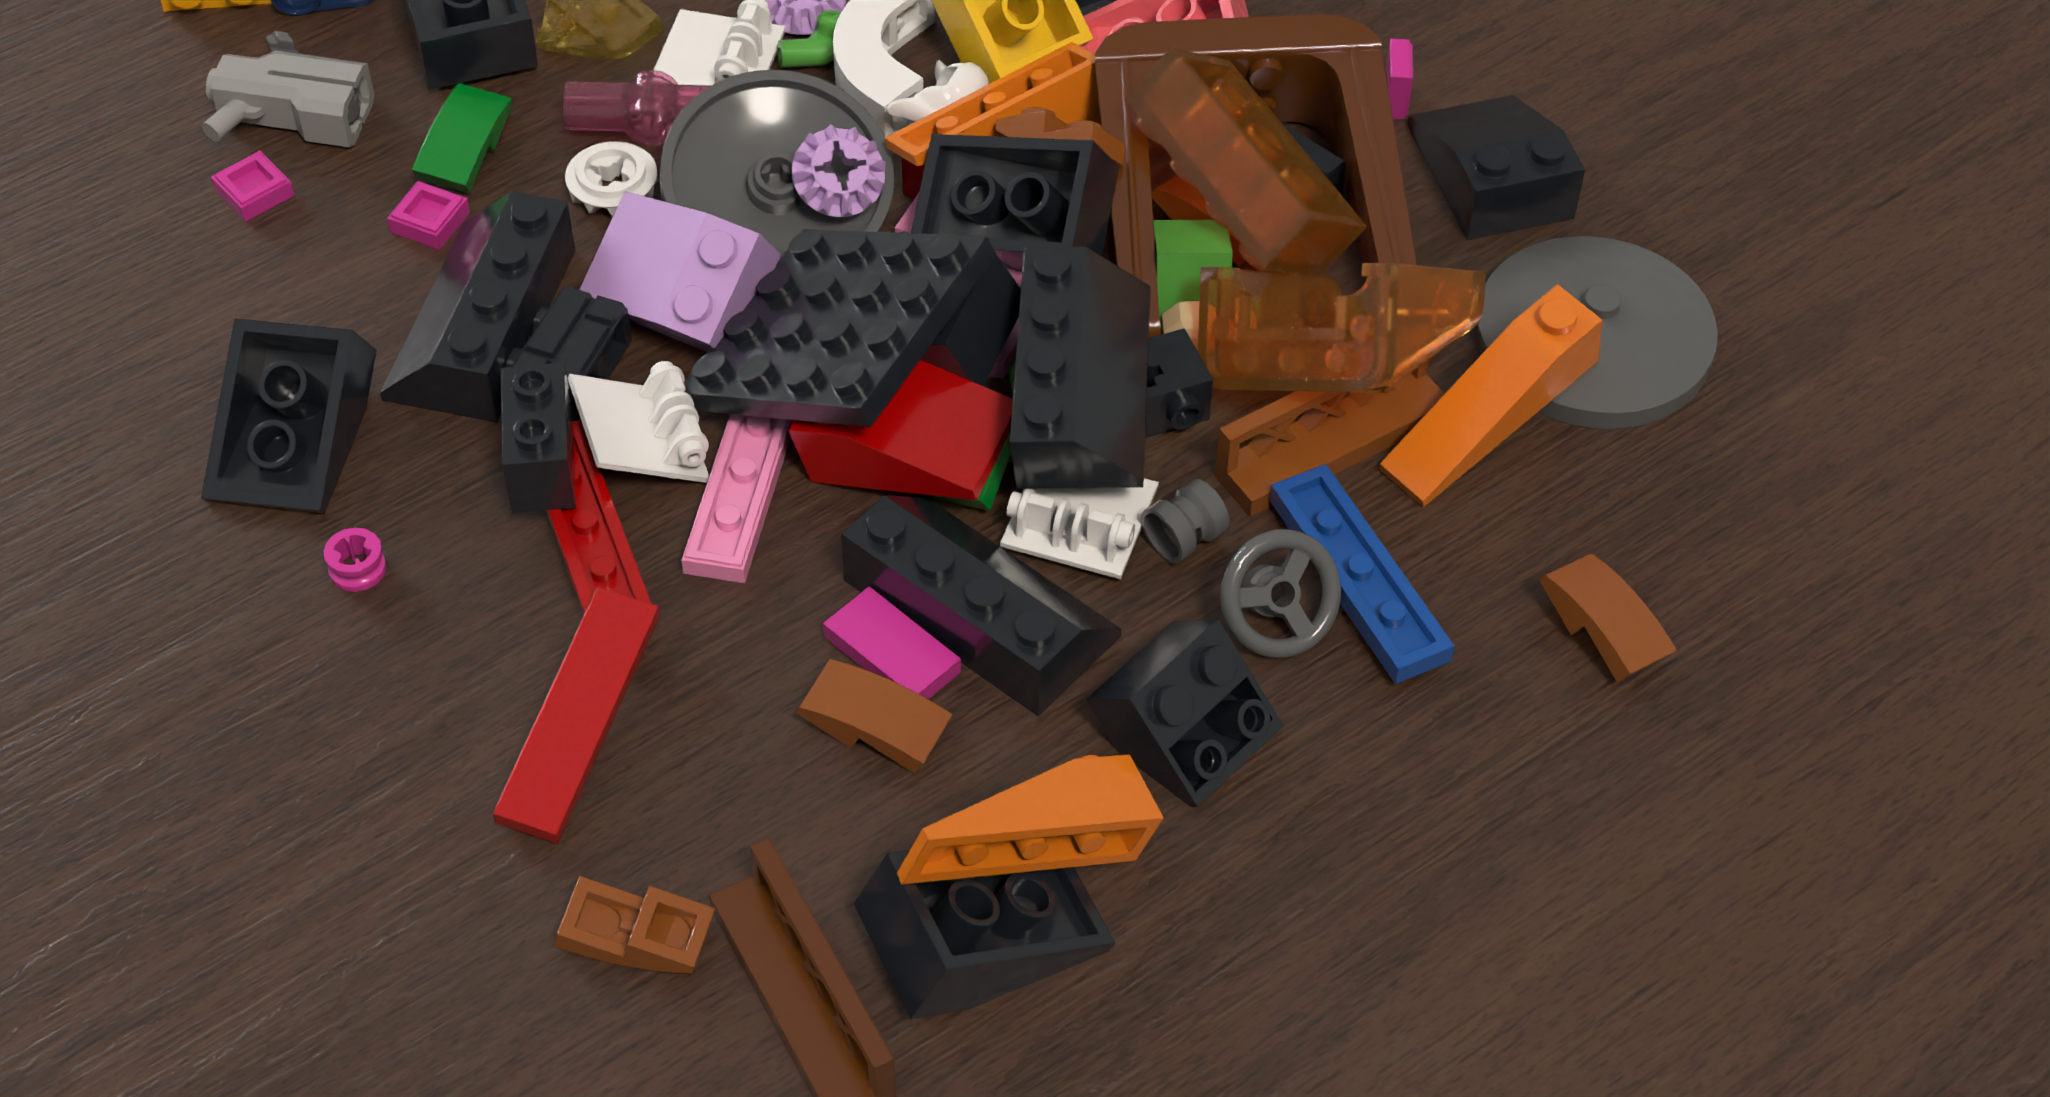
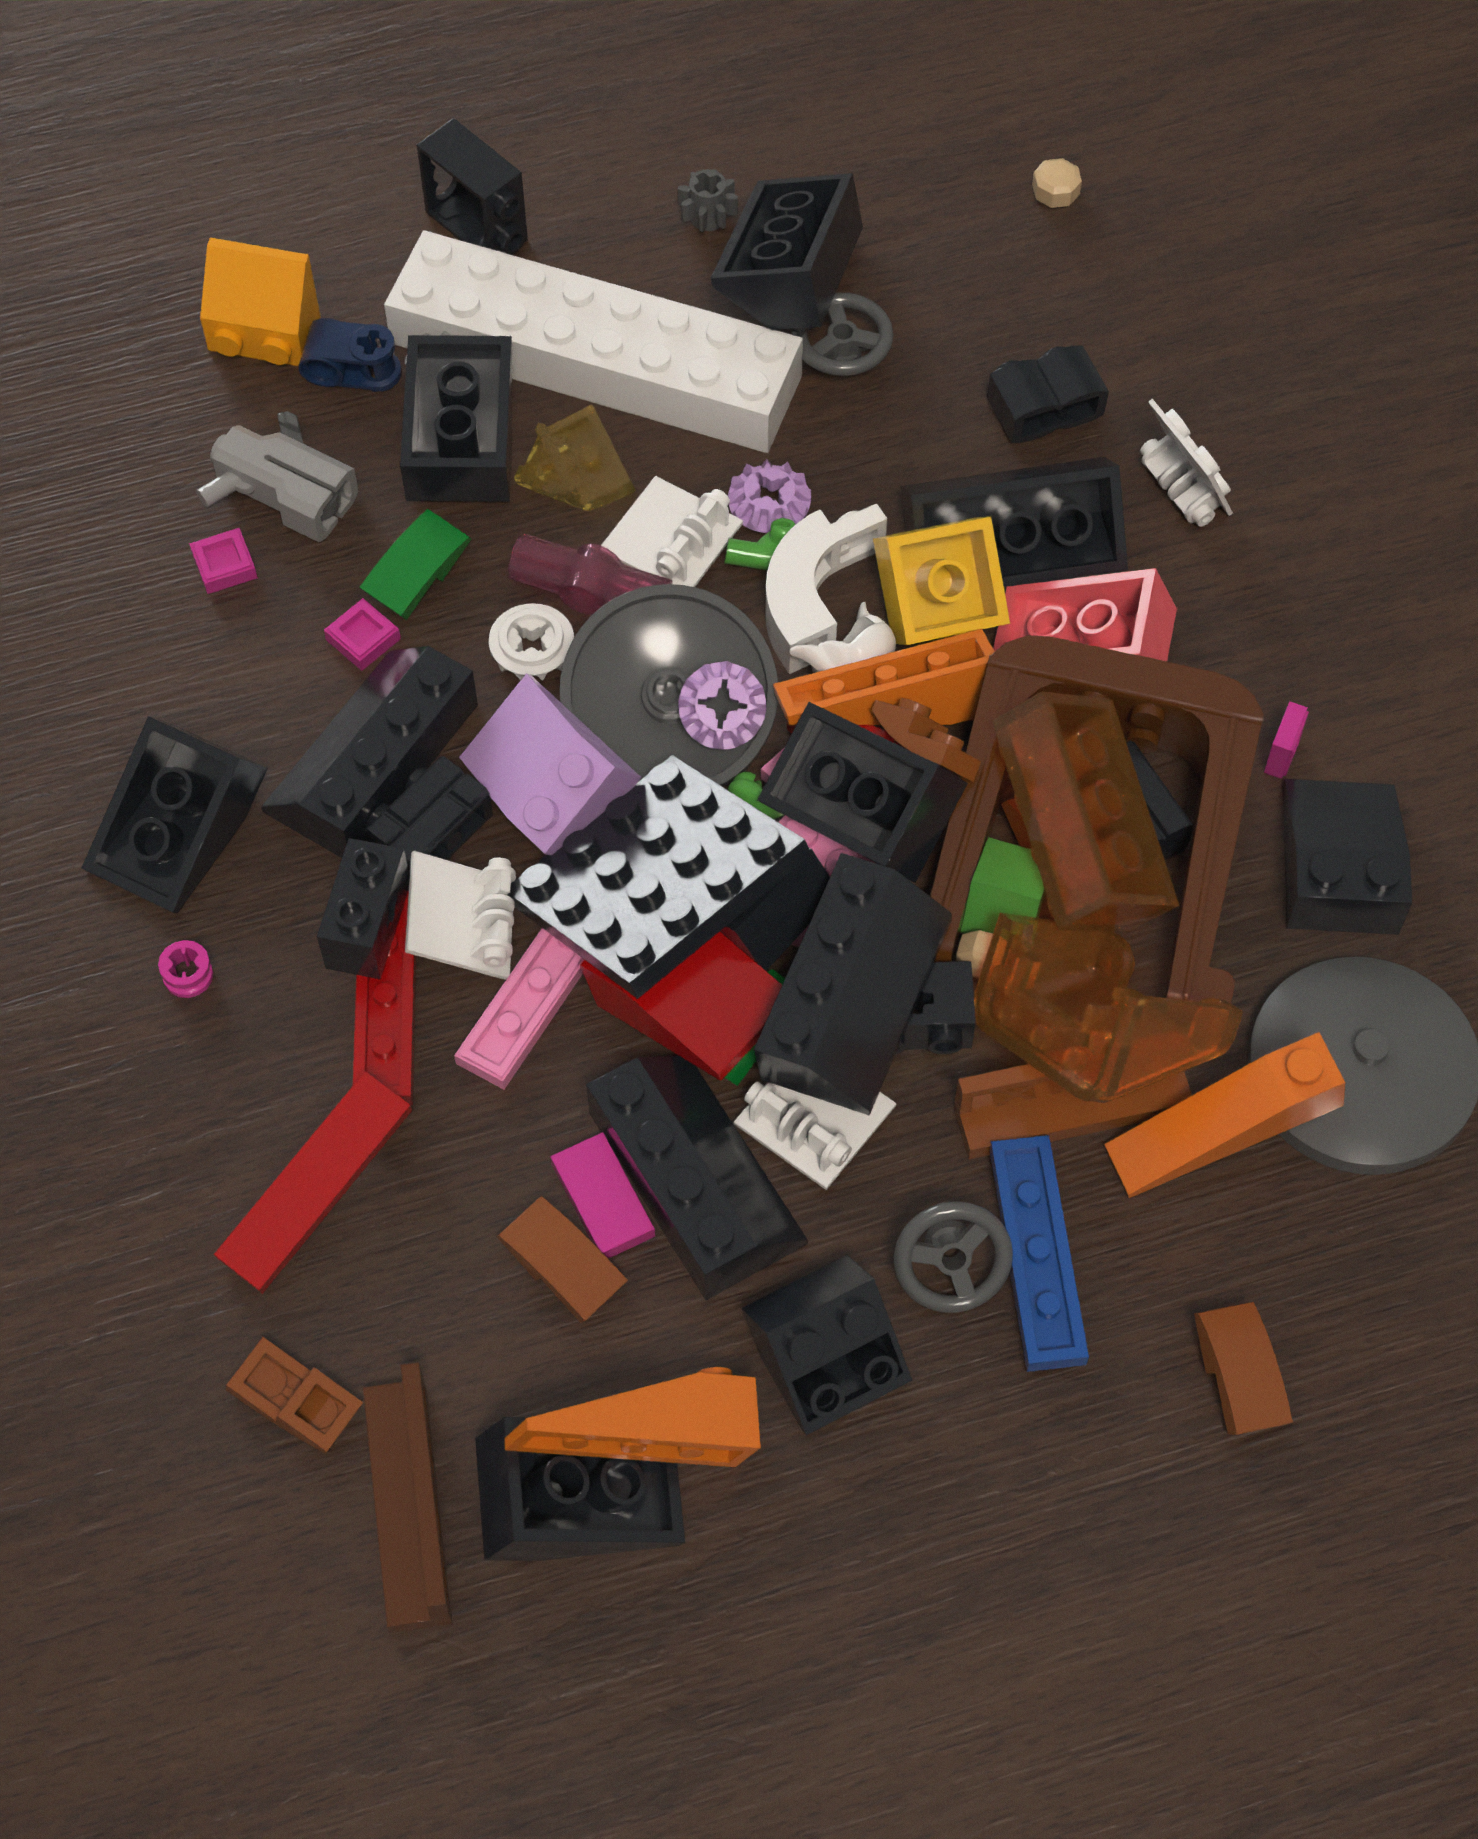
camera: 20 degrees right, 10 degrees up
dark grey wheel [1141,479,1230,564] -> none

